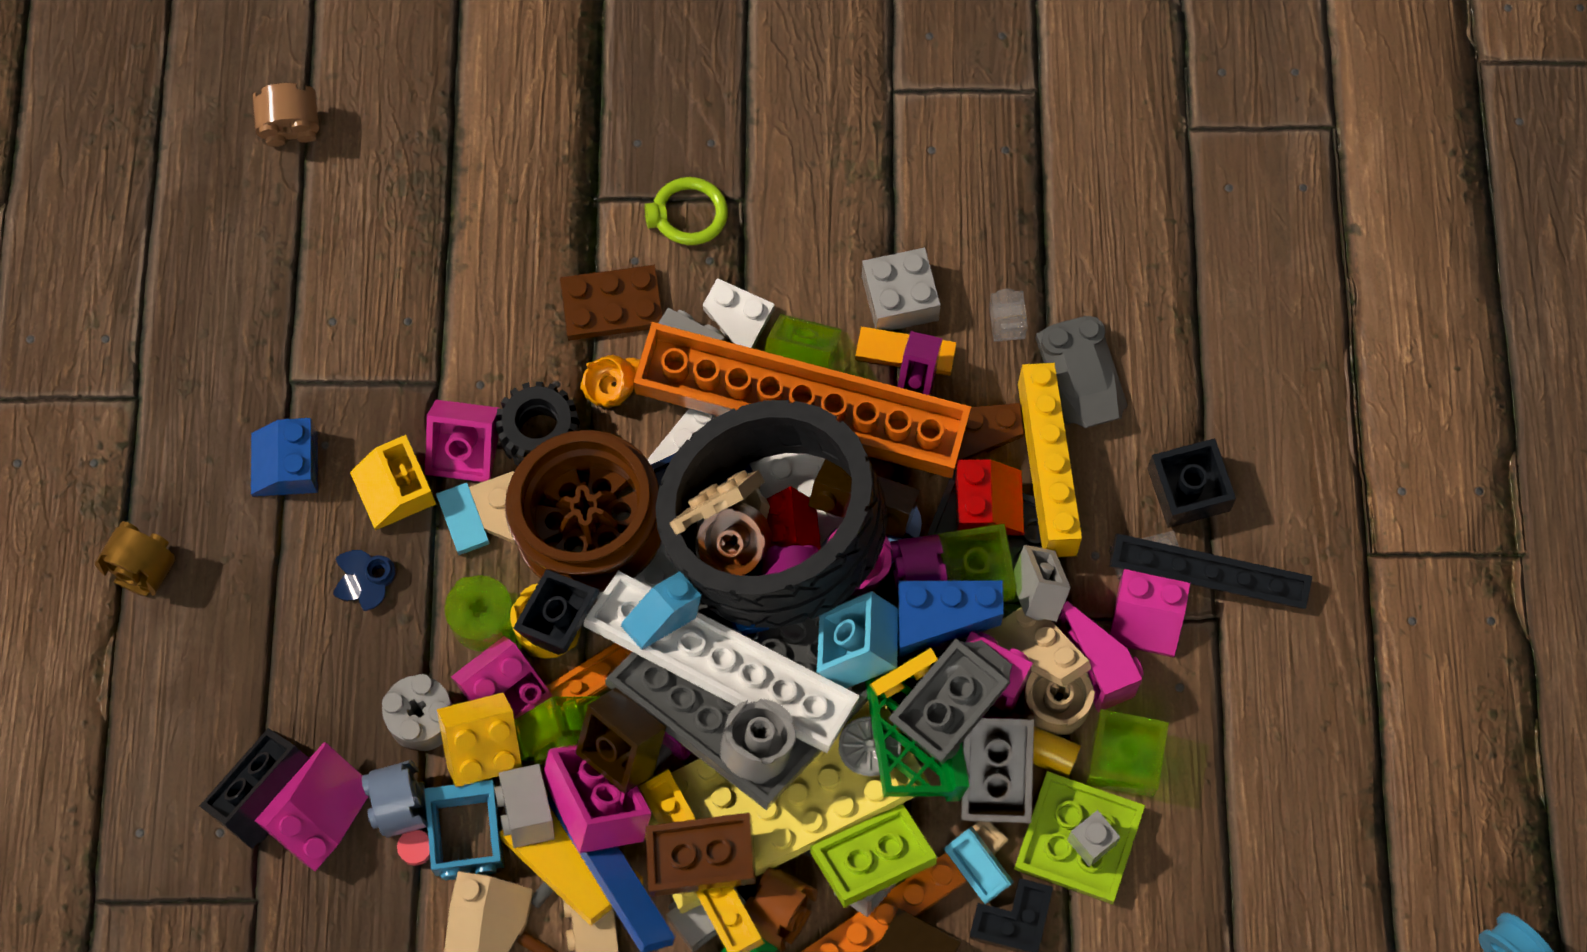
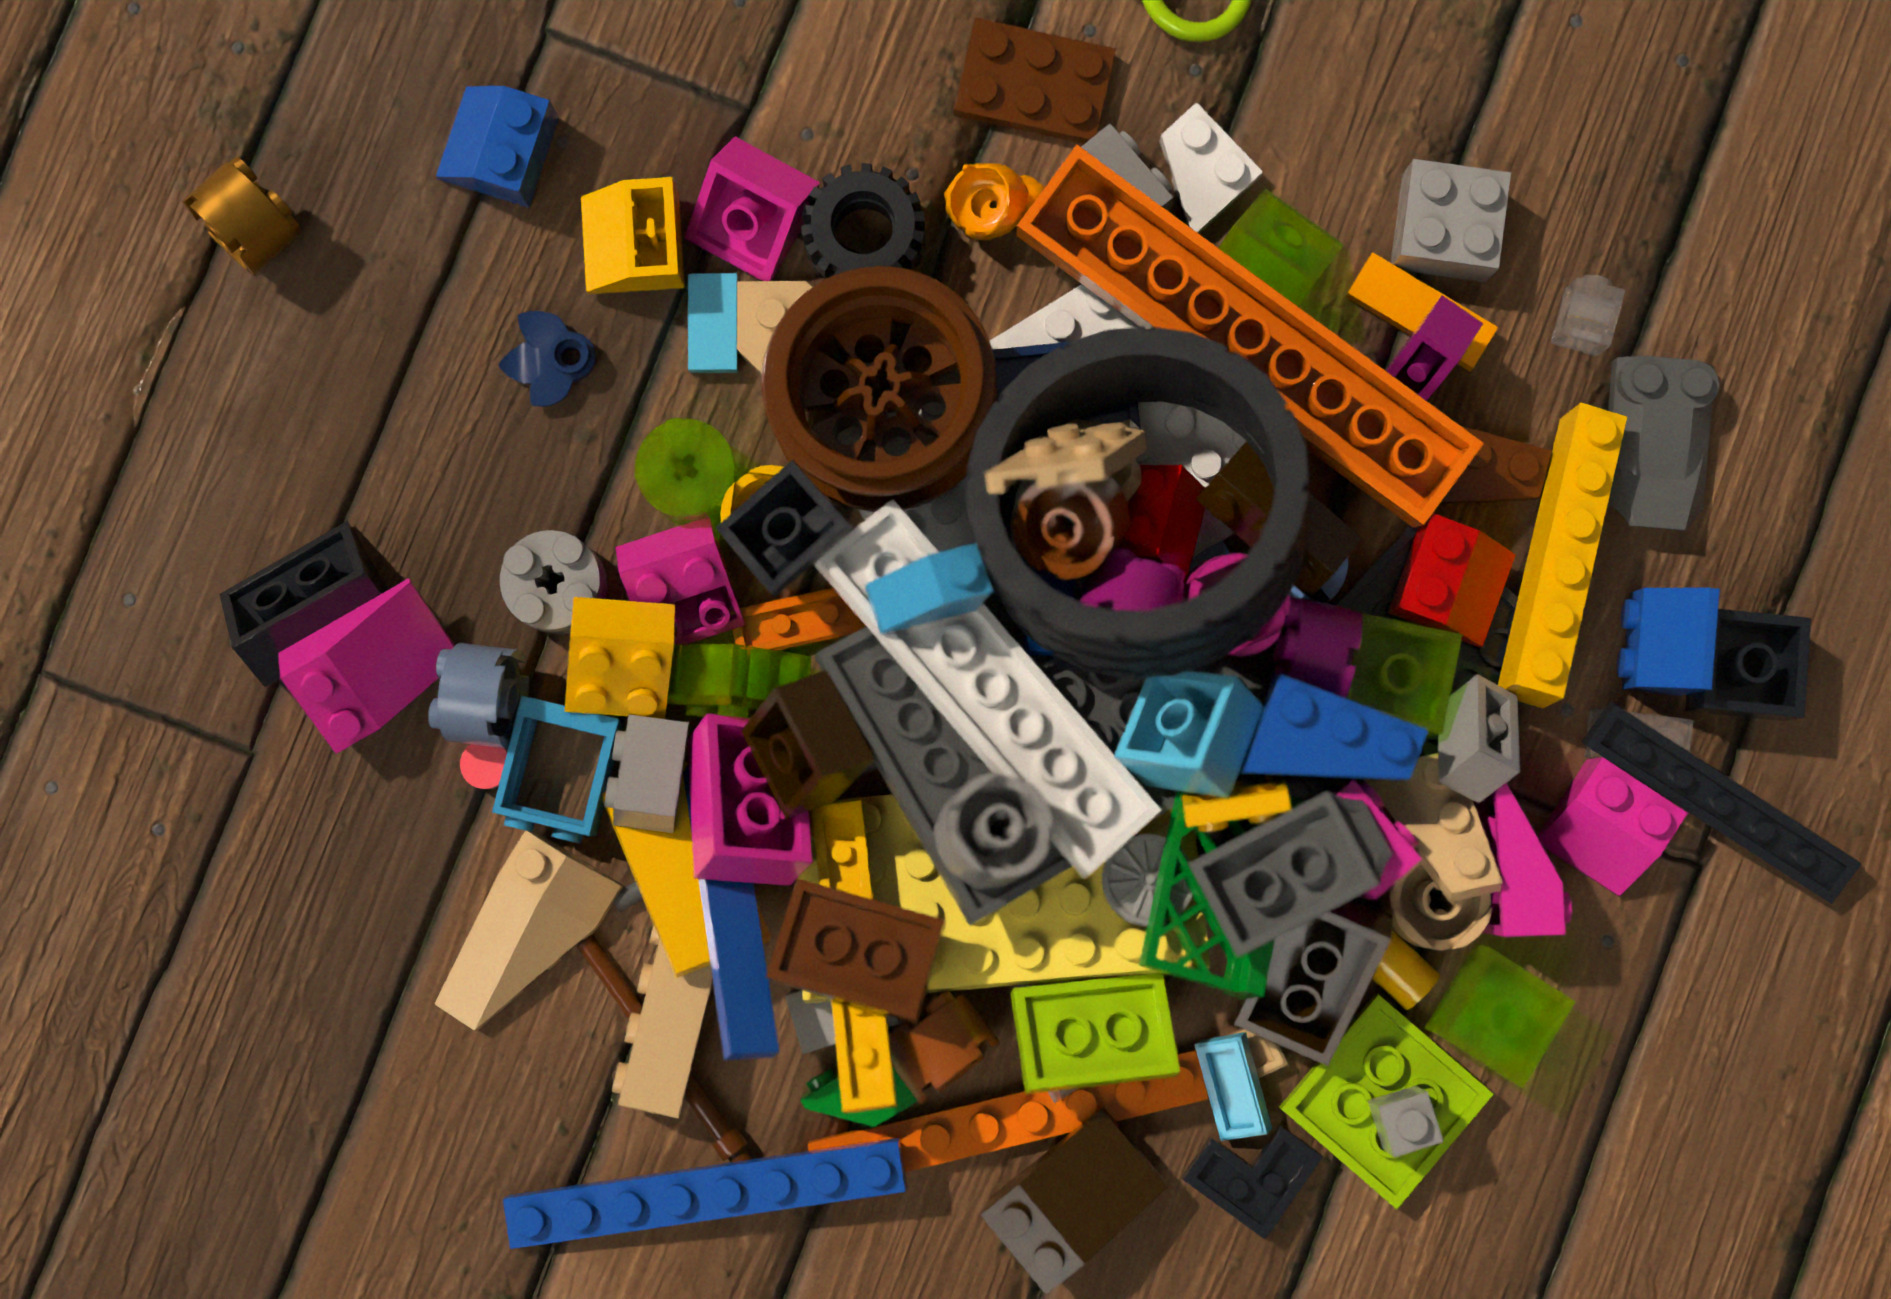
camera: 20 degrees right, 15 degrees up
none -> blue slope [1617,588,1720,696]

